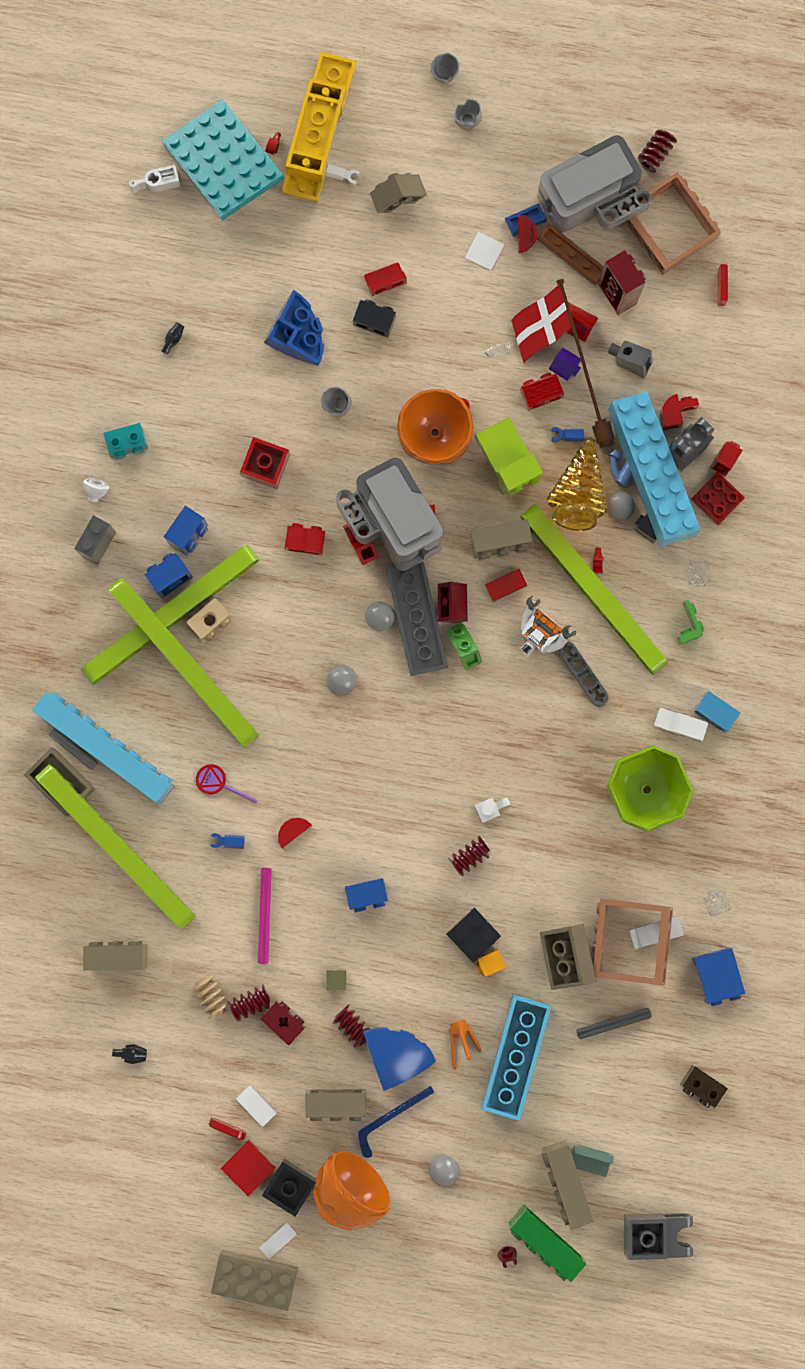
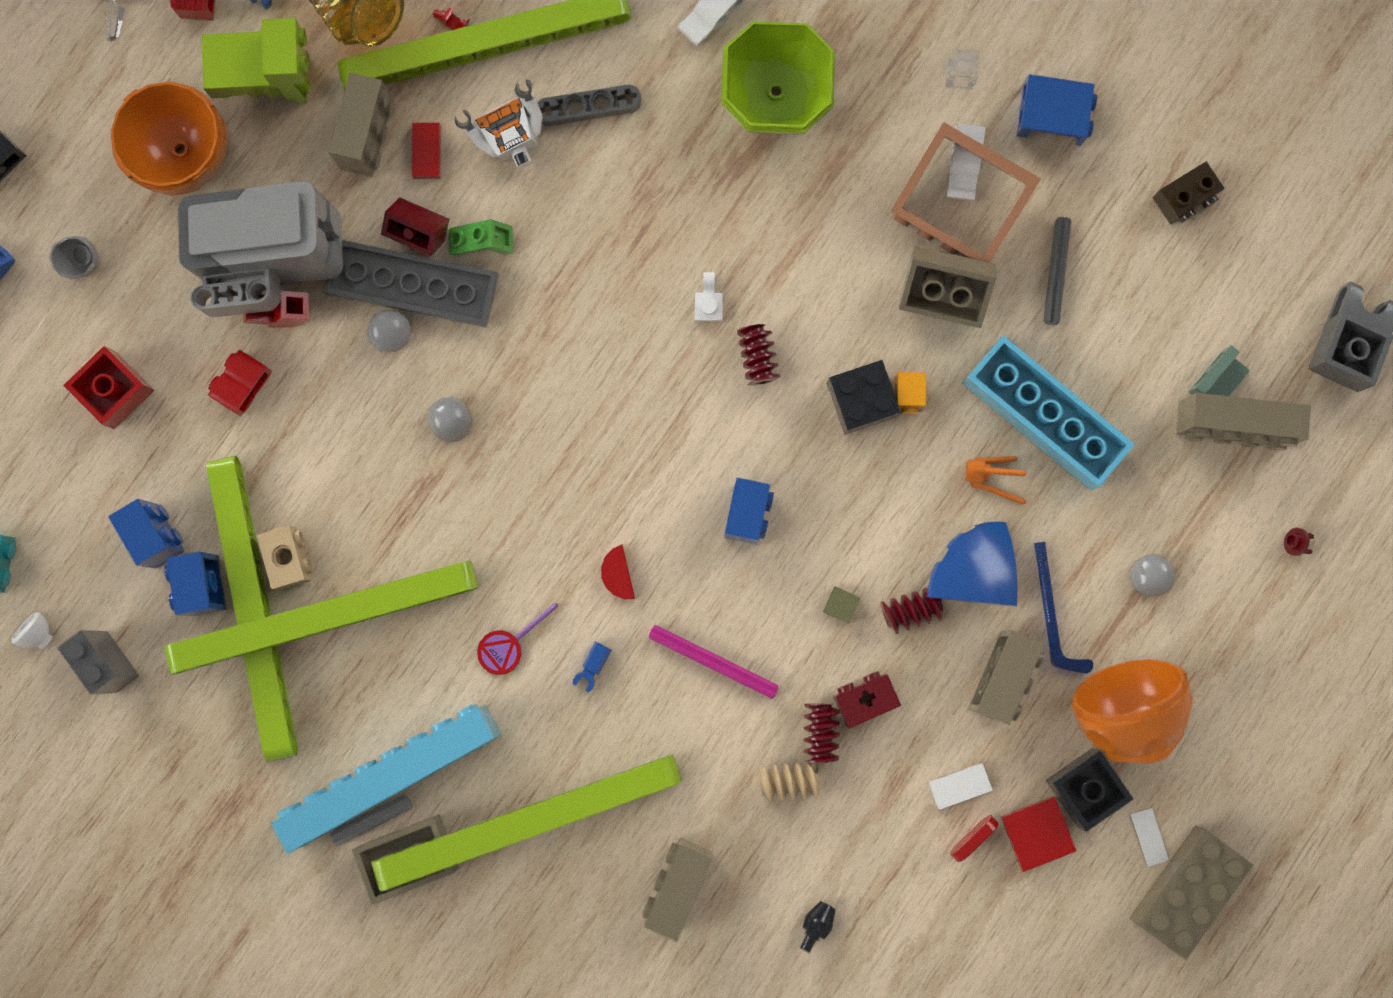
camera: 65 degrees left, 0 degrees up
green piece [509,1205,586,1282] -> none

